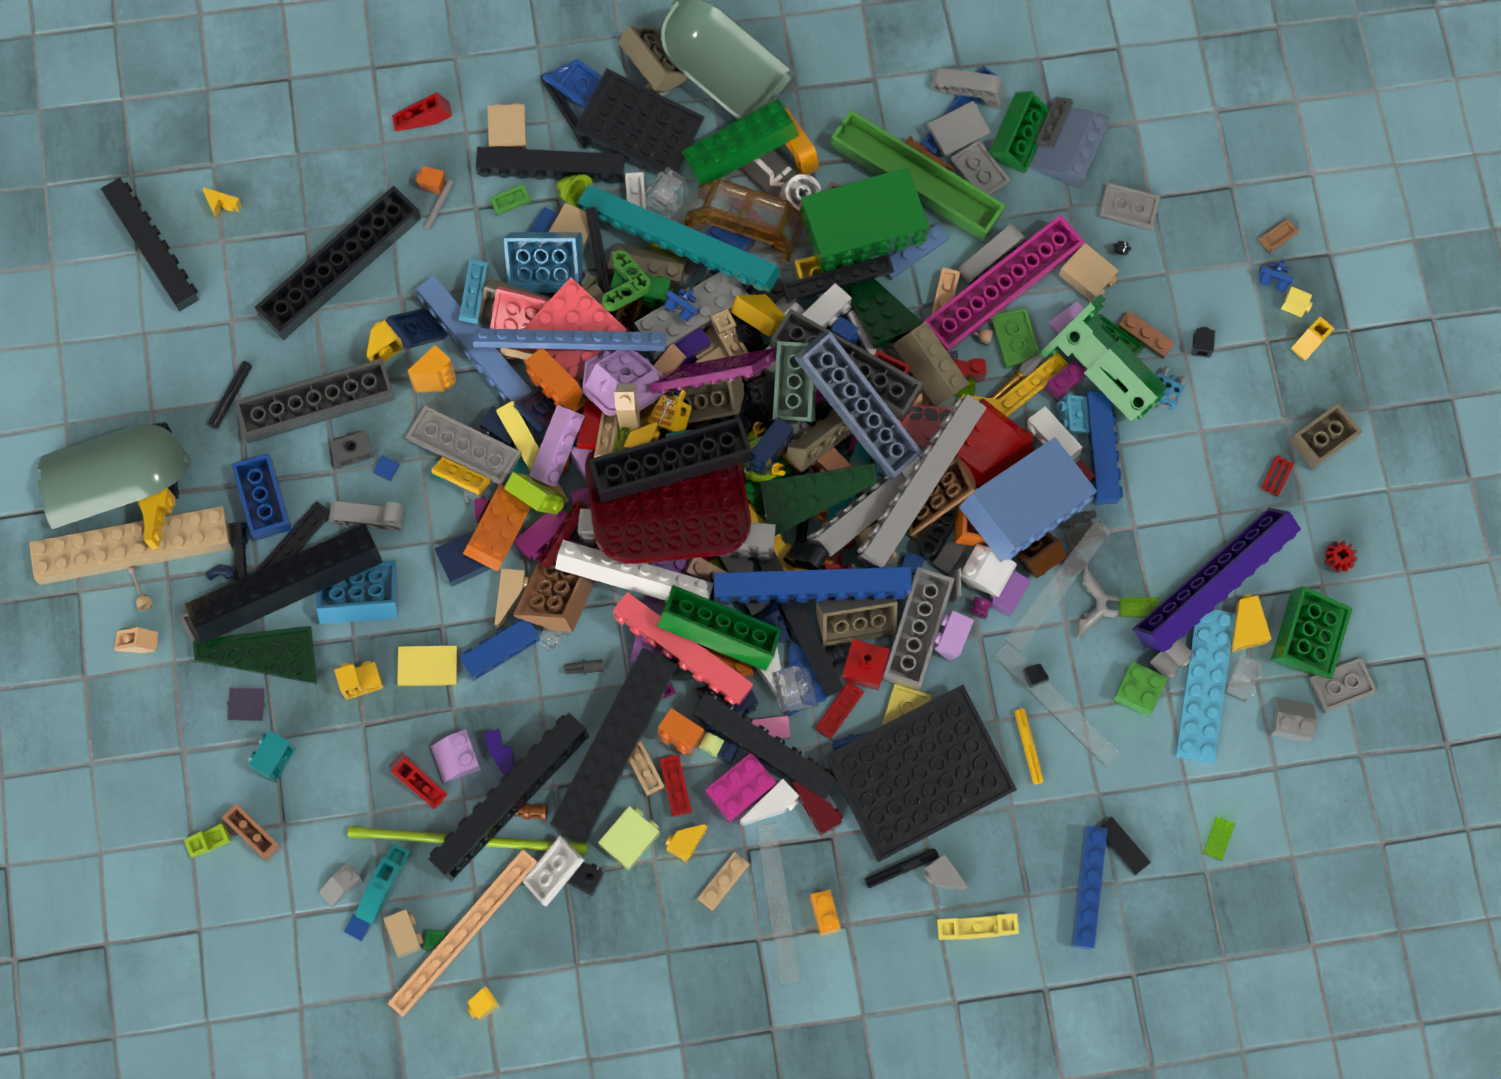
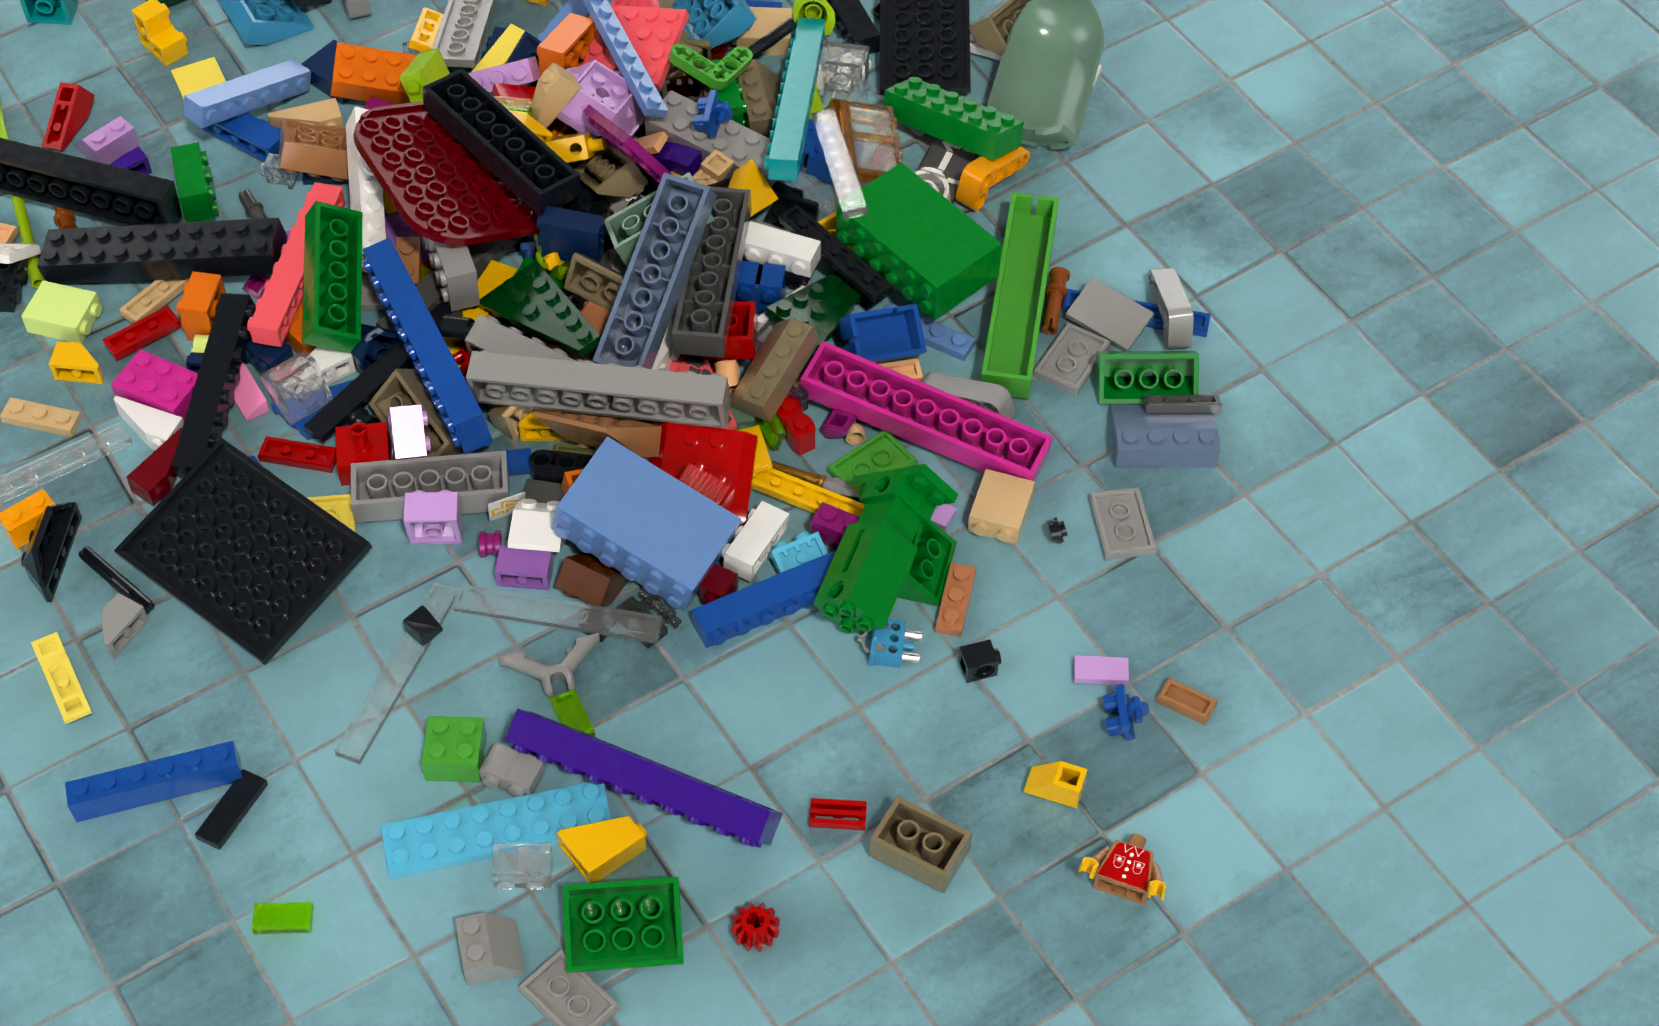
camera: 70 degrees right, 20 degrees down
yellow axle [1014,708,1044,784] -> none
light yellow brick [1281,286,1313,318] -> none
none -> black wedge [21,502,82,603]
none -> green brick [170,142,219,222]
none -> medium blue brick [184,59,311,128]
none -> slope [388,405,431,460]
none -> red brick [678,461,734,508]
none -> clear tile [811,108,868,220]
none -> magenta slope [823,409,857,439]
none -> blue piece [839,304,927,363]
none -> lavender tile [1074,655,1129,686]
none -> torso [1078,834,1167,906]

